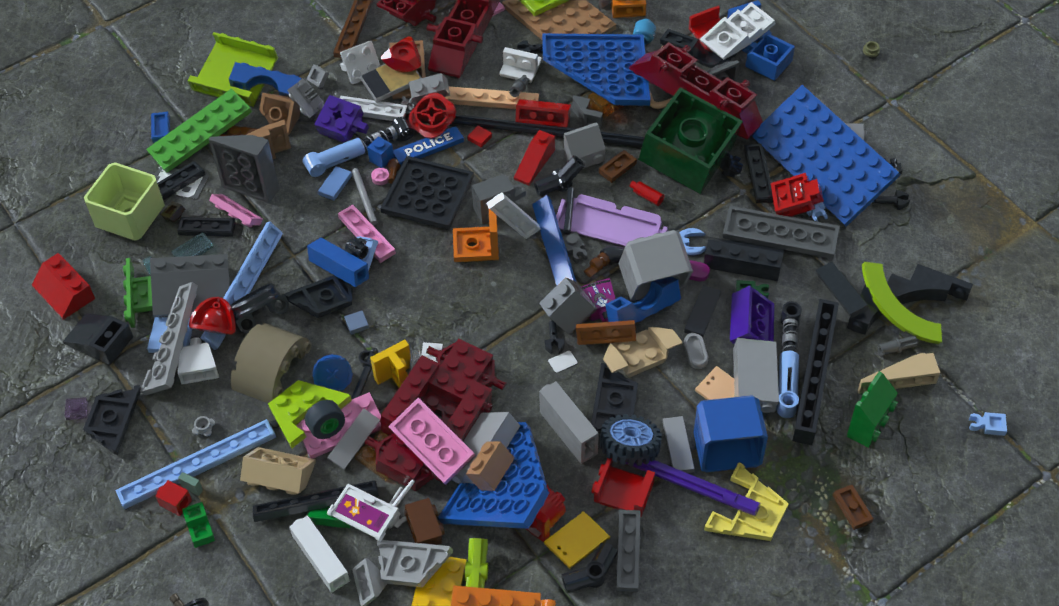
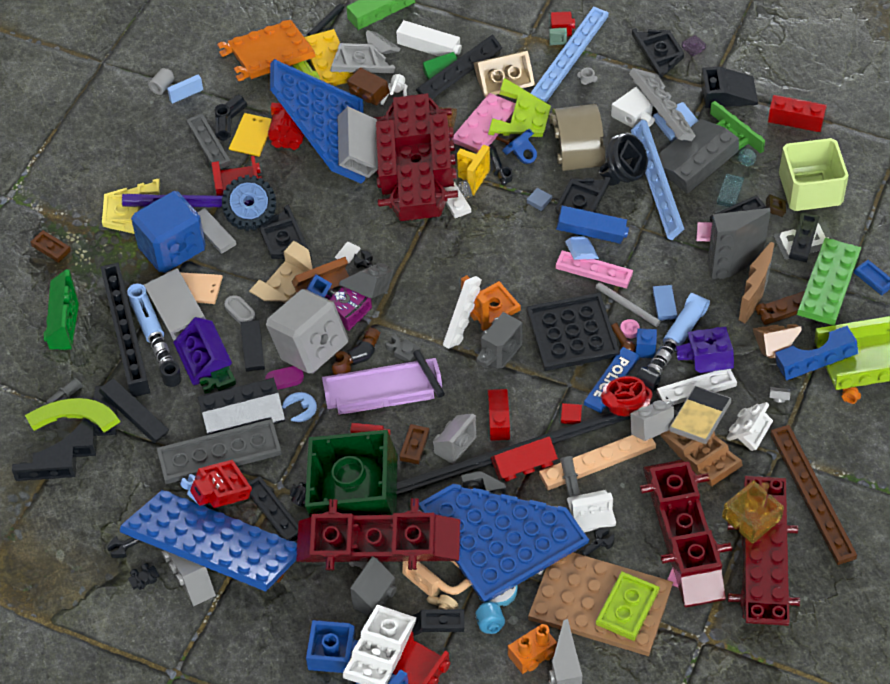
camera: 150 degrees right, 0 degrees up
green slope [182,502,215,548] -> none
red hat [189,297,236,335] -> none
light grey hinge [287,78,324,118] -> none
black wheel [305,400,345,439] -> none
light grey tile [327,408,380,470] -> none
door [327,484,399,541] -> none
black gear [345,237,368,259] -> none
red hat [381,36,421,72] -> none
bright pink plate [388,398,475,485] -> none
medium nougat brick [466,441,514,491] -> none
blue tile [532,195,576,285] -> none
black piece [534,155,585,196] -> none
light grey brick [539,381,599,464] -> none
tan slope [858,353,940,394] -> none

